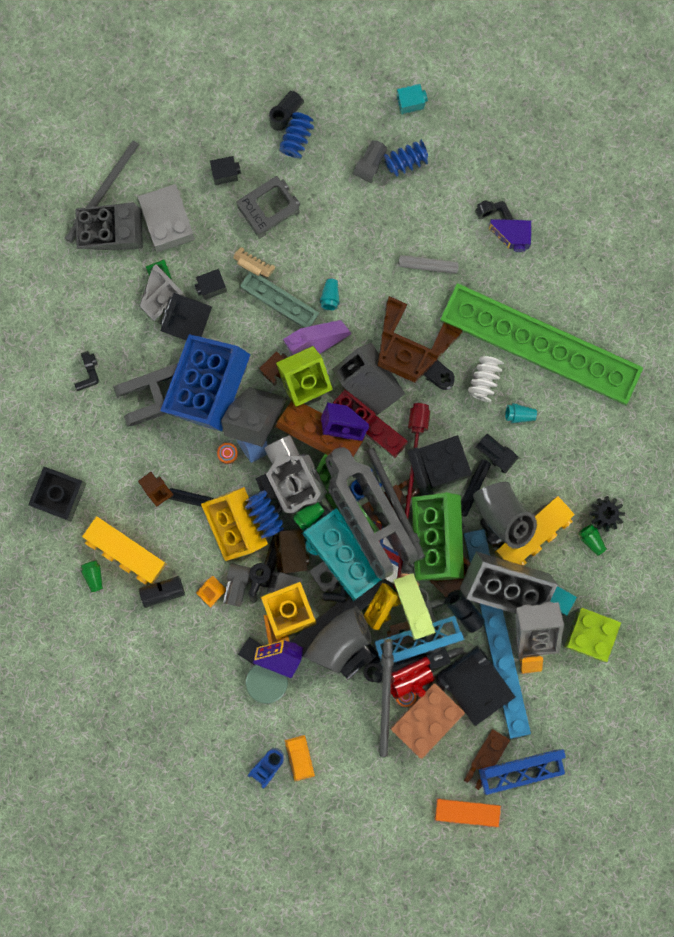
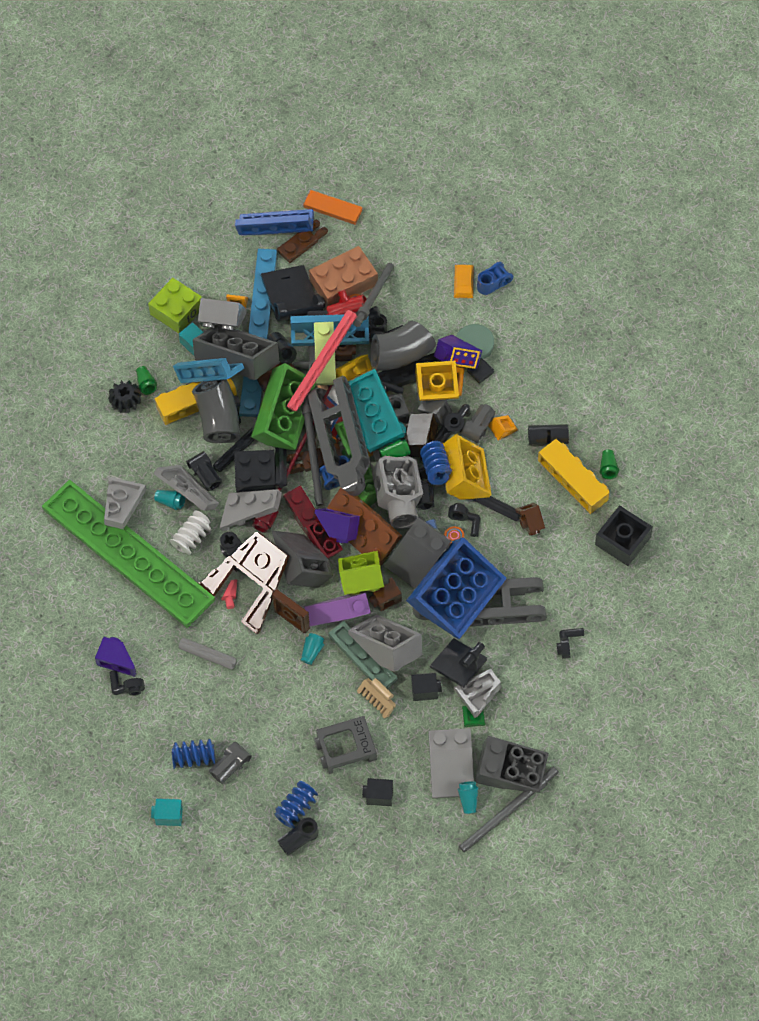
camera: 160 degrees left, 20 degrees down
none -> light grey wing [104,477,146,529]
none -> light grey wing [153,465,219,511]
none -> dark azure fence [173,358,244,383]
none -> light grey wing [220,489,282,531]
none -> coral bar [221,579,237,609]
none -> reddish brown tile [272,589,310,633]
none -> coral axle [287,310,357,411]
none -> light grey slope [348,614,422,672]
none -> black plate [448,503,481,537]
none -> teal cone [457,781,478,814]

